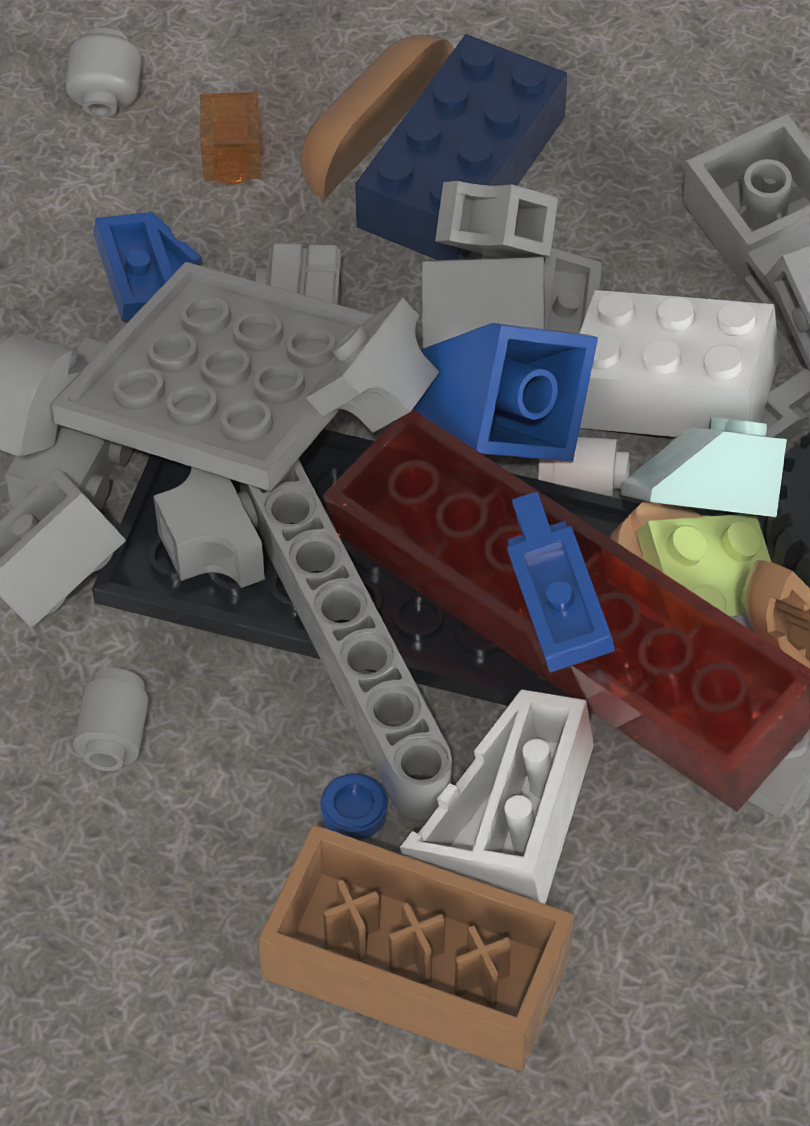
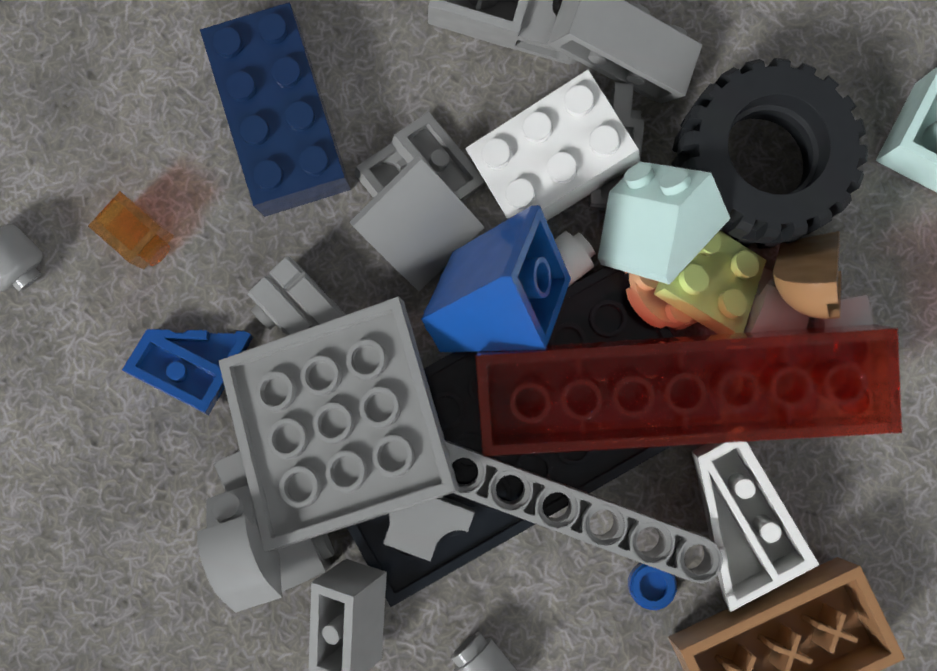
camera: 45 degrees left, 30 degrees up
medium nougat brick [300,35,454,200] -> none
light grey brick [306,297,439,433] -> none
light grey brick [435,181,558,258] -> none
blue hinge [507,492,615,673] -> none

